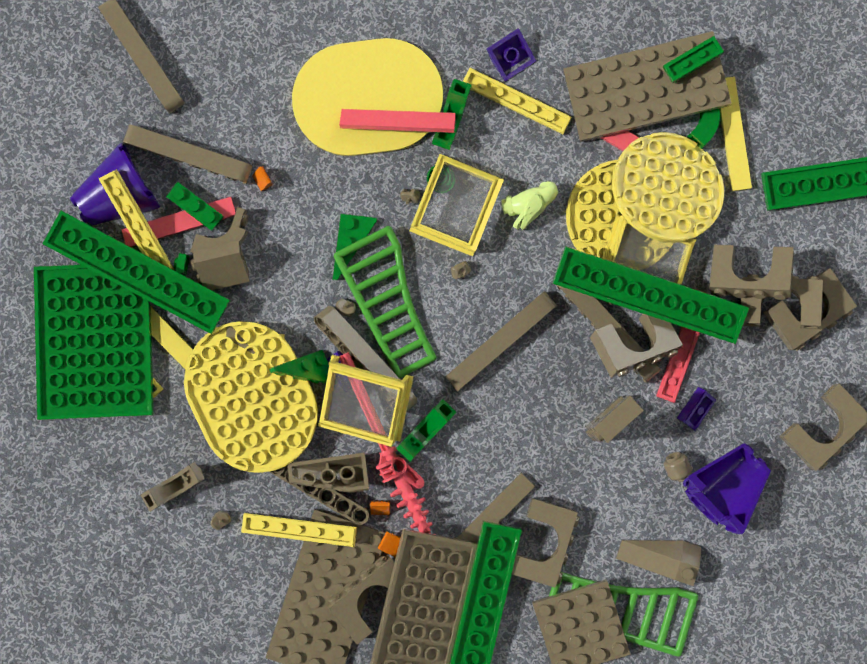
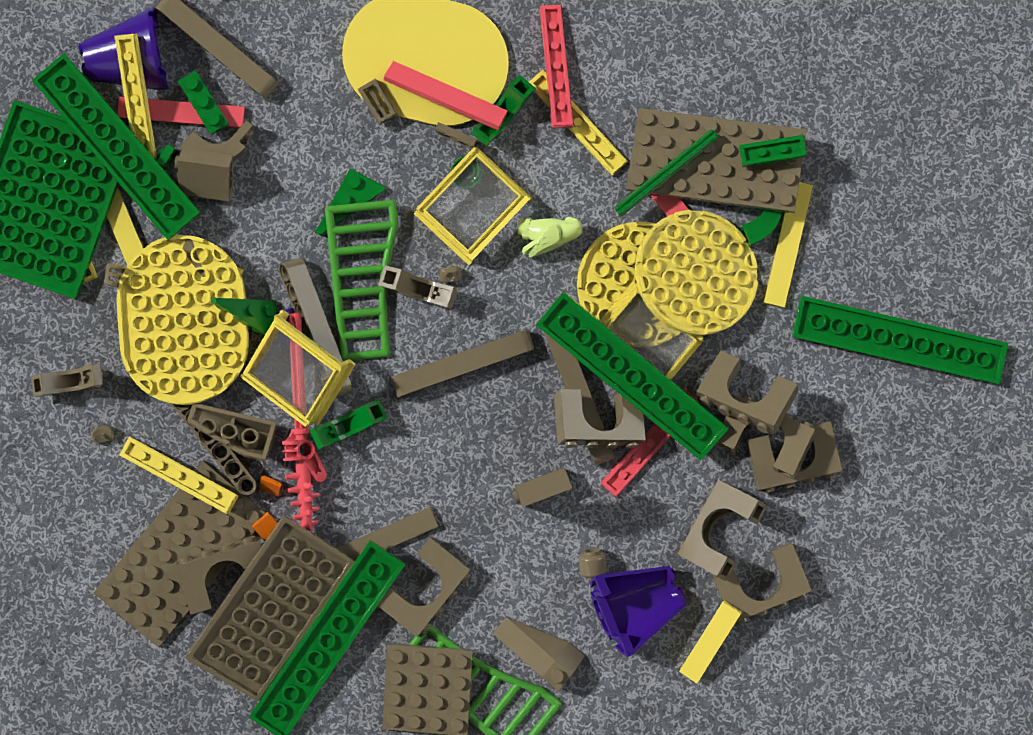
camera: 15 degrees right, 0 degrees up
orange slope [252,166,273,191] -> none
dark tan piece [336,298,356,317] -> none
dark tan piece [400,189,420,204] -> none
dark purple slope [486,28,536,81] -> none
dark purple slope [677,387,716,431] -> none
none -> dark tan tile [104,263,126,289]
none -> dark tan tile [358,78,398,126]
none -> dark tan arch [378,265,458,309]
none -> dark tan tile [435,122,477,149]
none -> coral tile [539,5,574,129]
none -> green axle [615,129,718,216]
none -> dark tan arch [678,480,767,581]
none -> light yellow tile [679,600,742,683]

